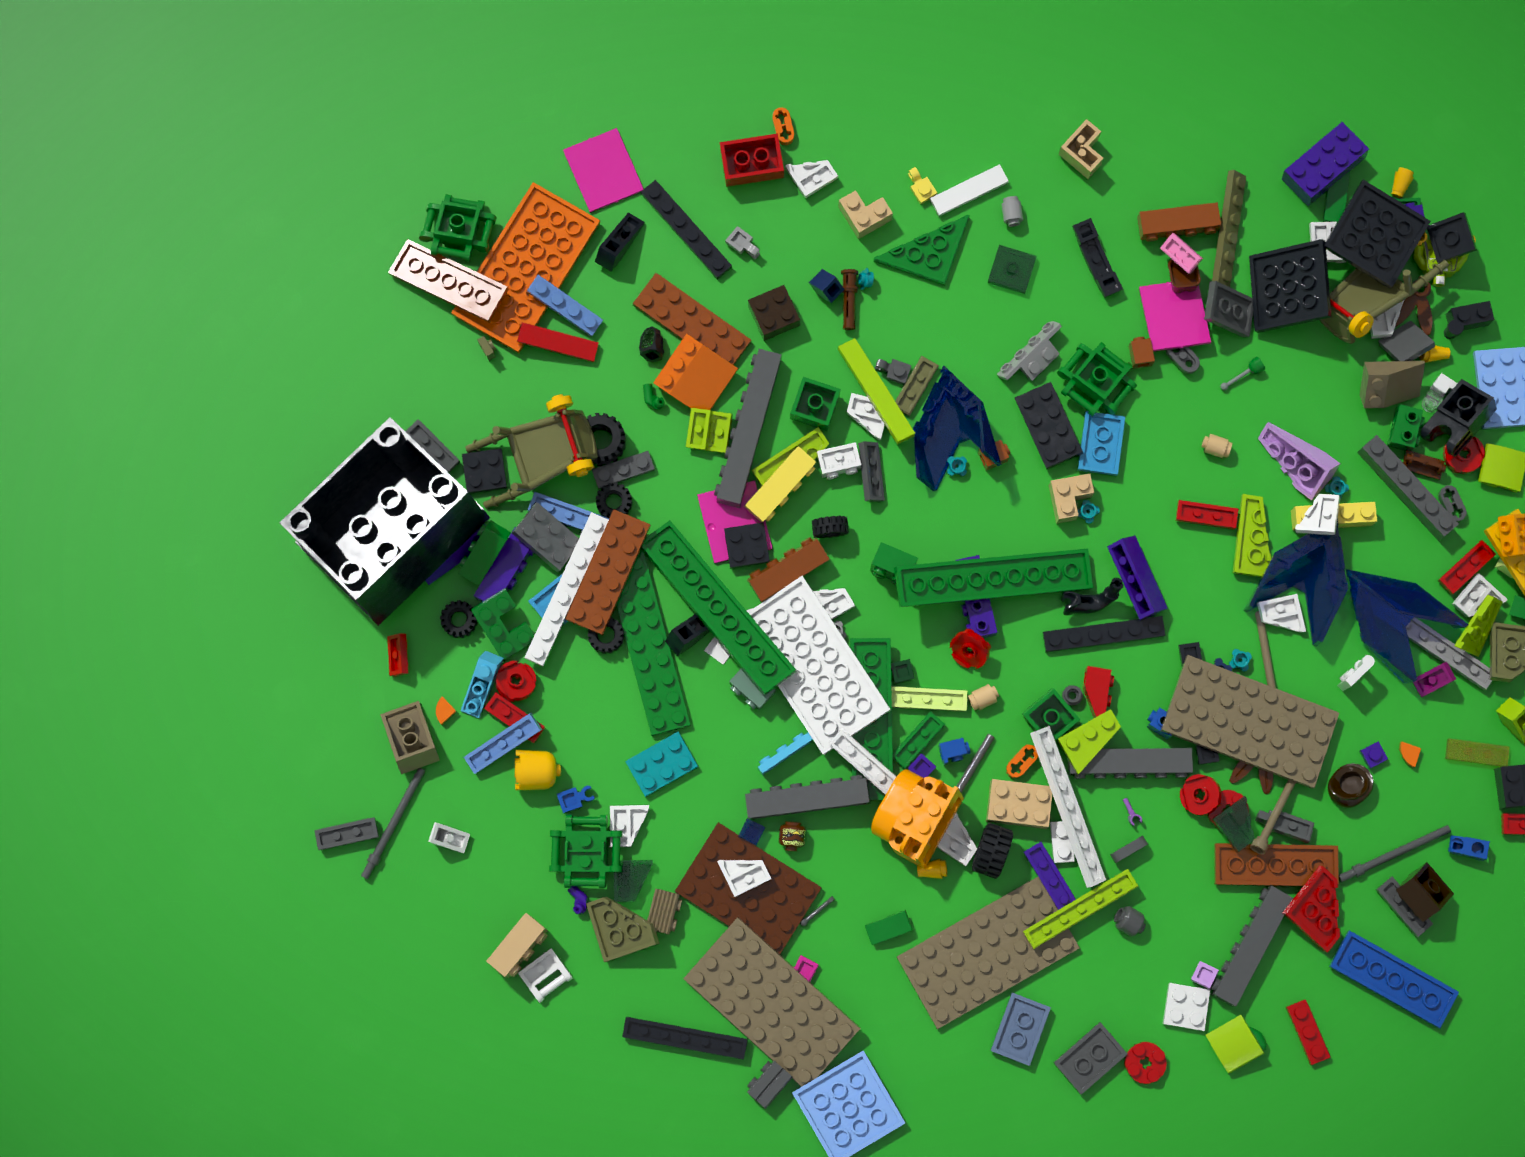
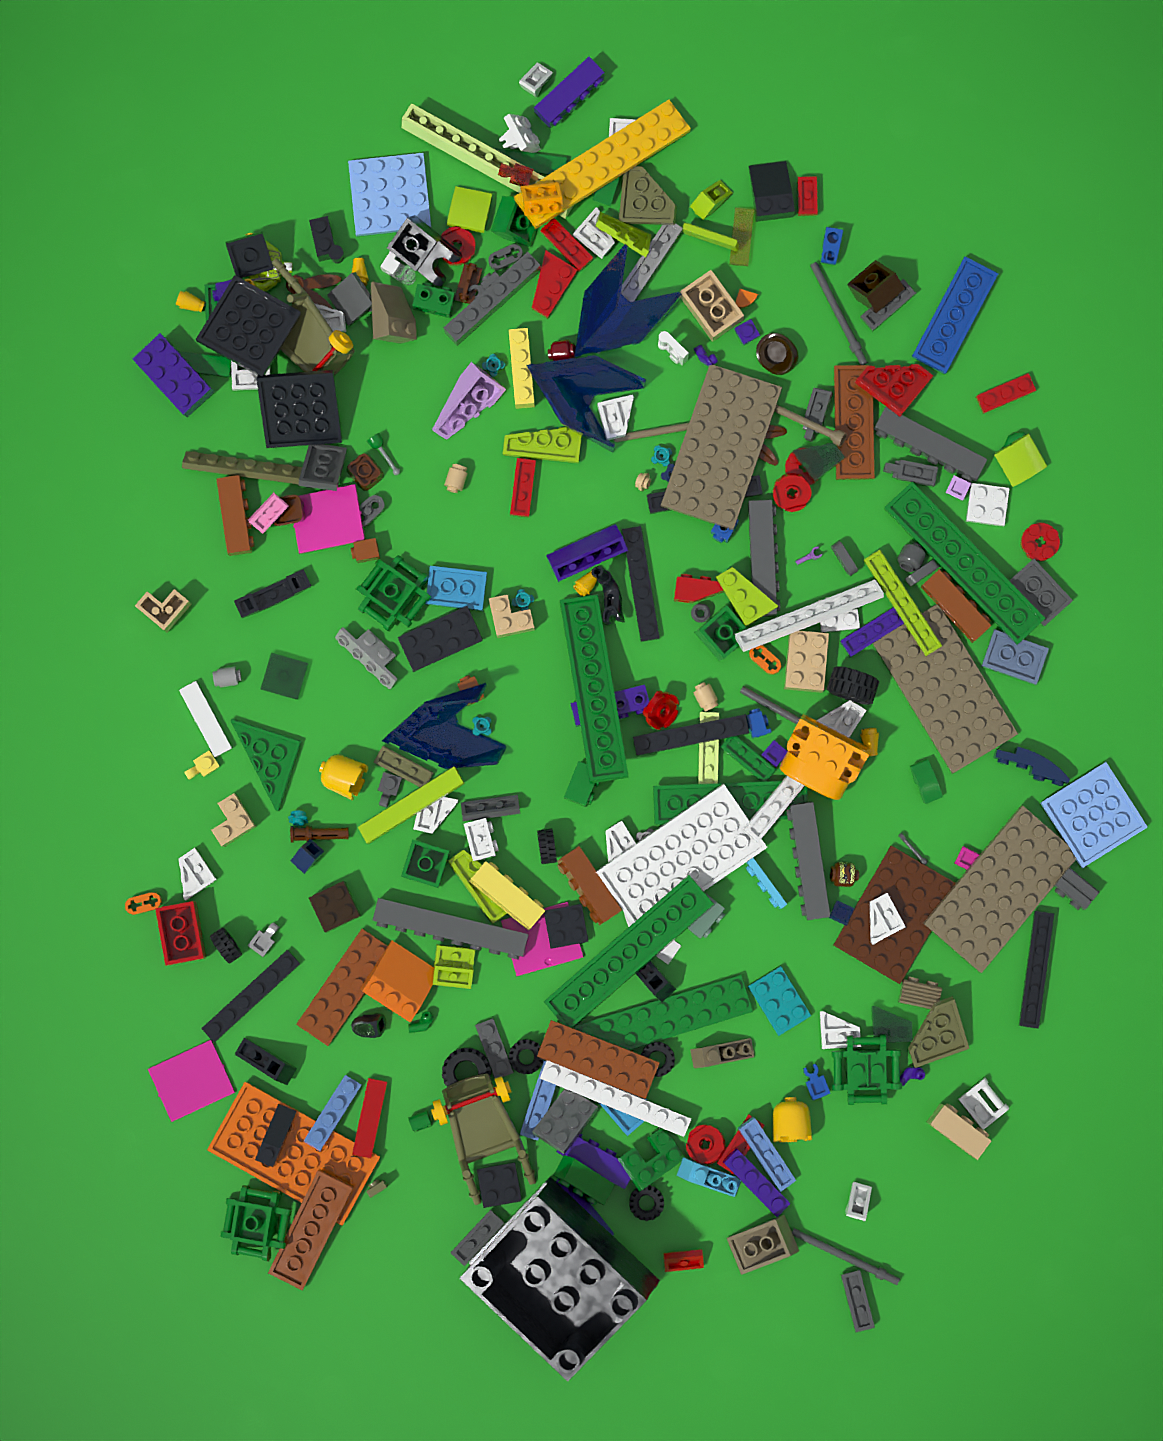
camera: 90 degrees left, 5 degrees up
orange tile [436,696,457,725] -> none
dark green plate [891,659,914,684] -> none
white wing [1295,494,1340,535] -> none
magenta slope [1412,661,1456,698] -> none
none -> black tyre [210,927,242,964]
none -> black slope [255,1104,297,1167]
none -> yellow cylinder [319,754,368,801]
none -> reddish brown piece [347,453,384,491]
none -> green brick [408,1111,432,1132]
none -> dark grey plate [468,272,500,299]
none -> green slope [491,196,538,247]
none -> red wing [532,250,578,319]
none -> dark red head [548,339,577,365]
none -> yellow cone [573,570,597,596]
none -> black plate [633,714,750,756]
none -> tan plate [635,473,651,492]
none -> tan brick [679,270,744,342]
none -> lime tile [682,223,740,251]
none -> dark tan slope [690,1038,754,1068]
none -> dark purple arm [694,344,718,367]
none -> dark purple plate [723,1148,790,1217]
none -> dark grey hinge [883,460,938,487]
none -> green plate [884,482,1046,645]
none -> dark grey beam [905,559,940,587]
none -> dark orange brick [921,569,991,643]
none -> dark blue slope [993,747,1070,786]

